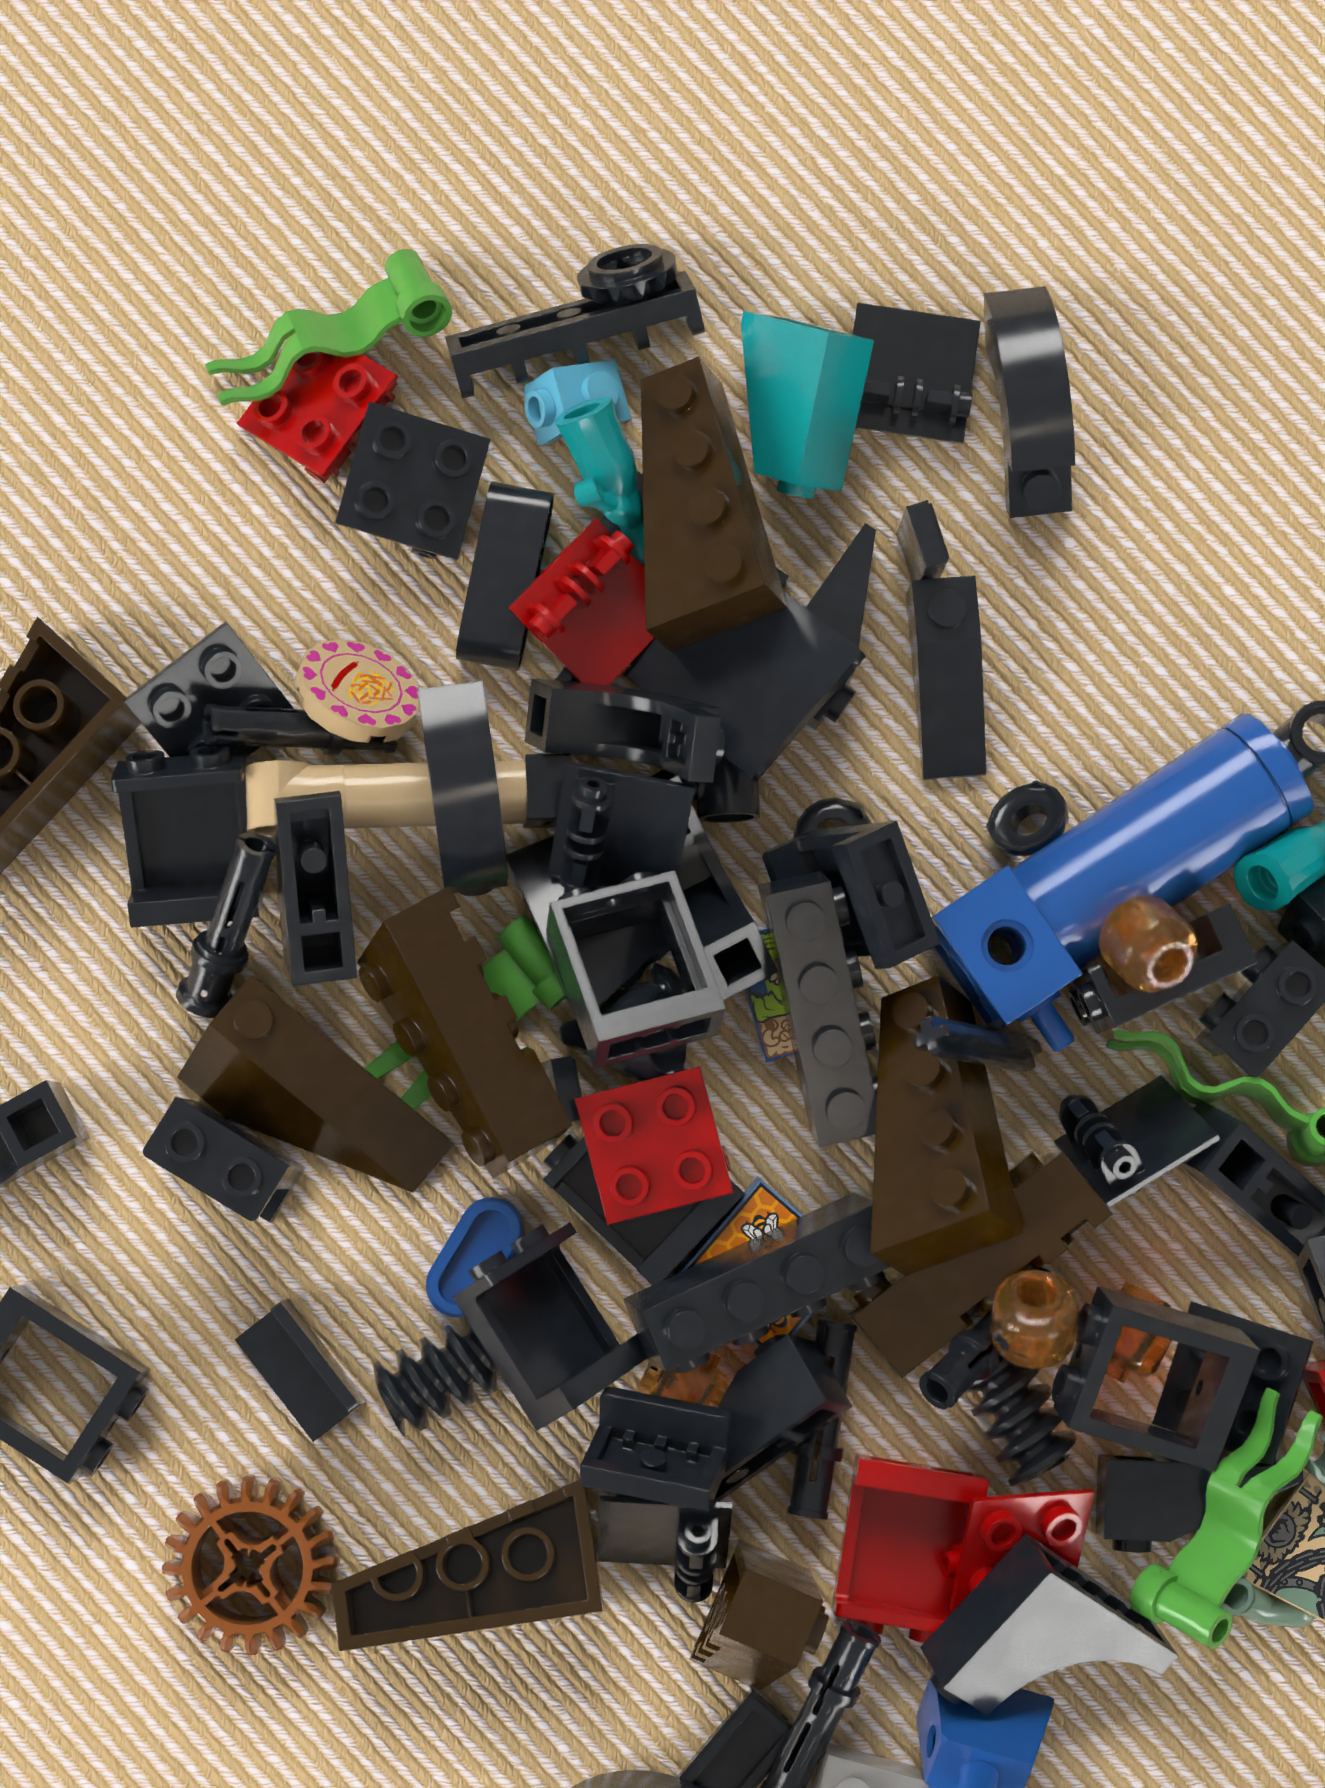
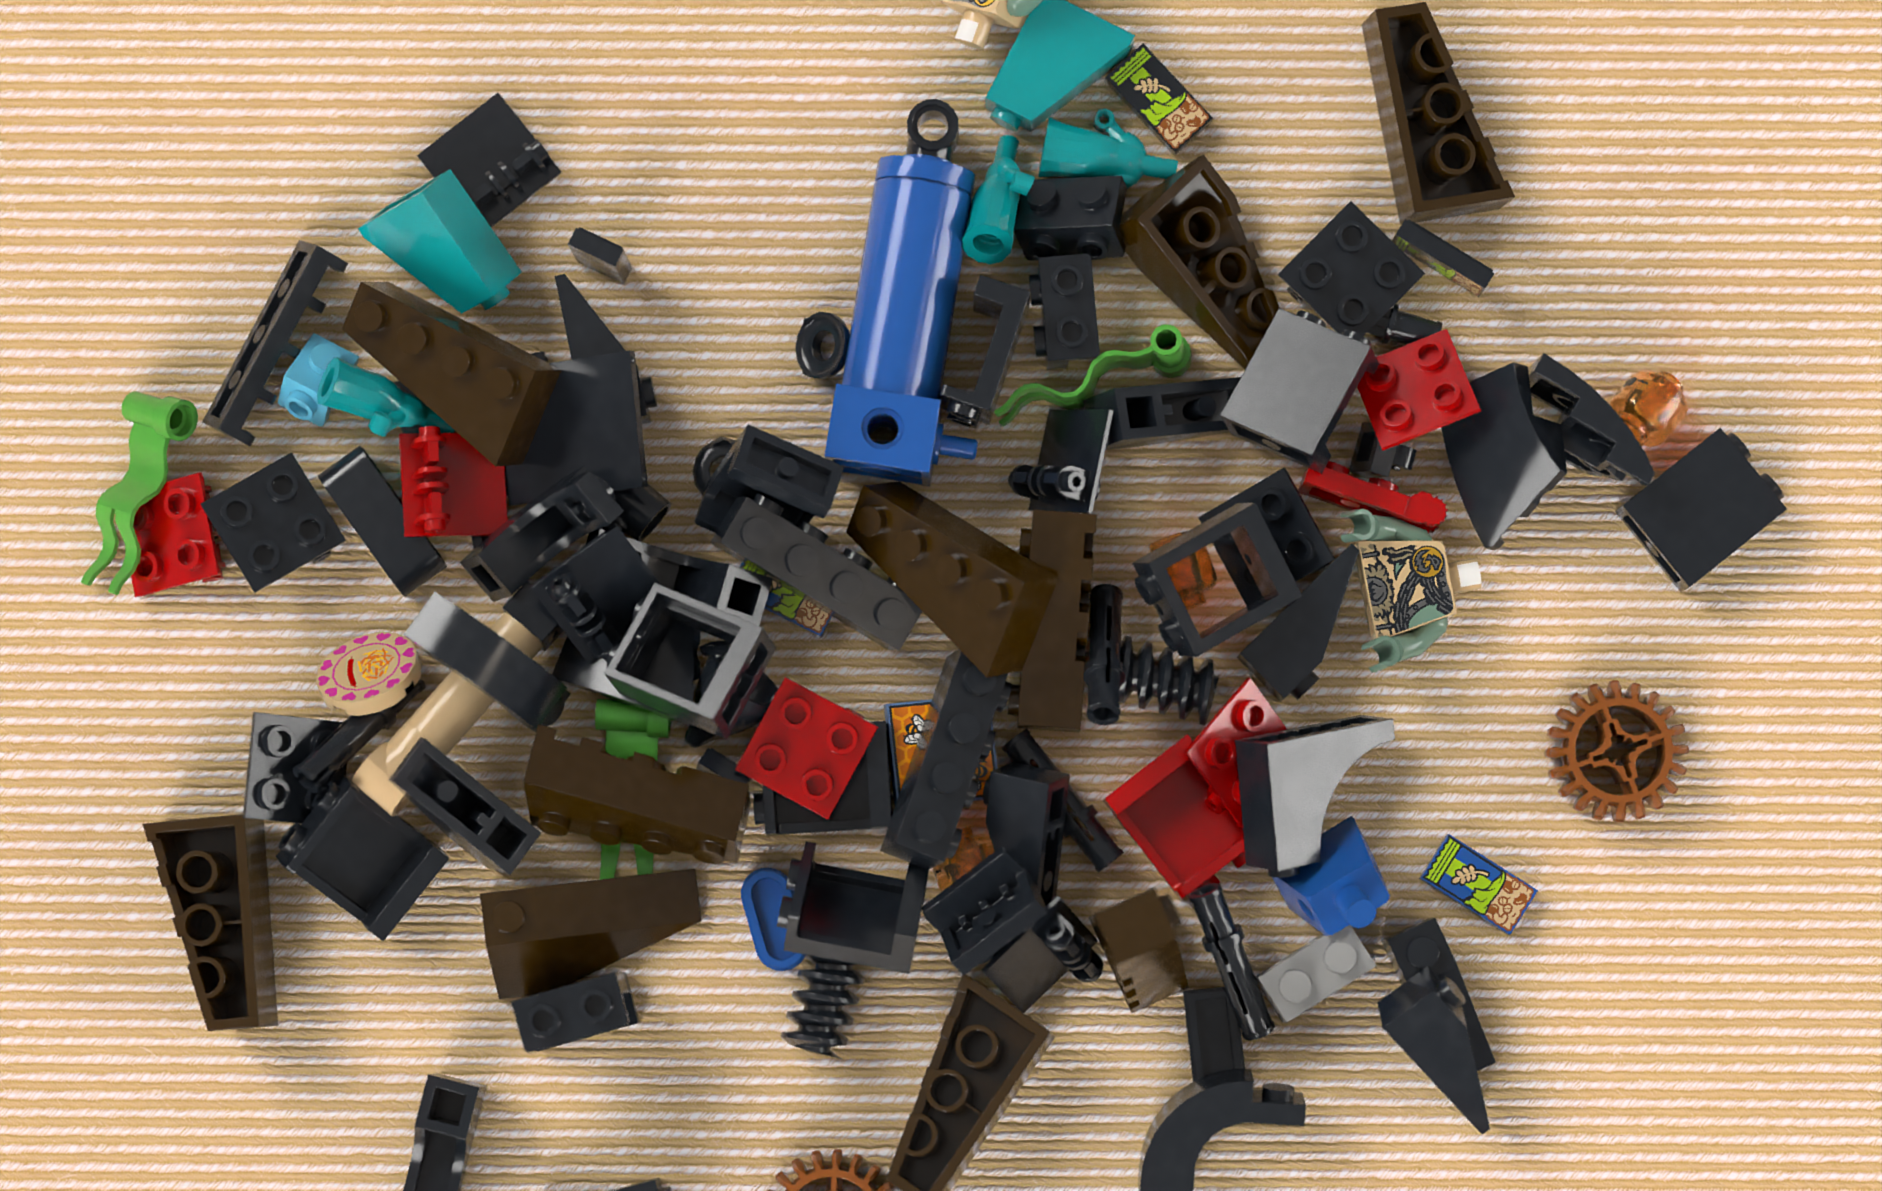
camera: 40 degrees left, 0 degrees up
black pin [176,832,277,1018] -> none
black panel [235,1299,367,1442] -> none
black gear [577,244,677,304] -> none
black slope [906,575,986,781] -> none
black axle [913,1016,1042,1072] -> none
black arch [983,286,1076,518] -> none
clear orange head [990,1270,1079,1369] -> none
clear orange head [1099,894,1198,993] -> none
bright green flag [1130,1388,1323,1649] -> none

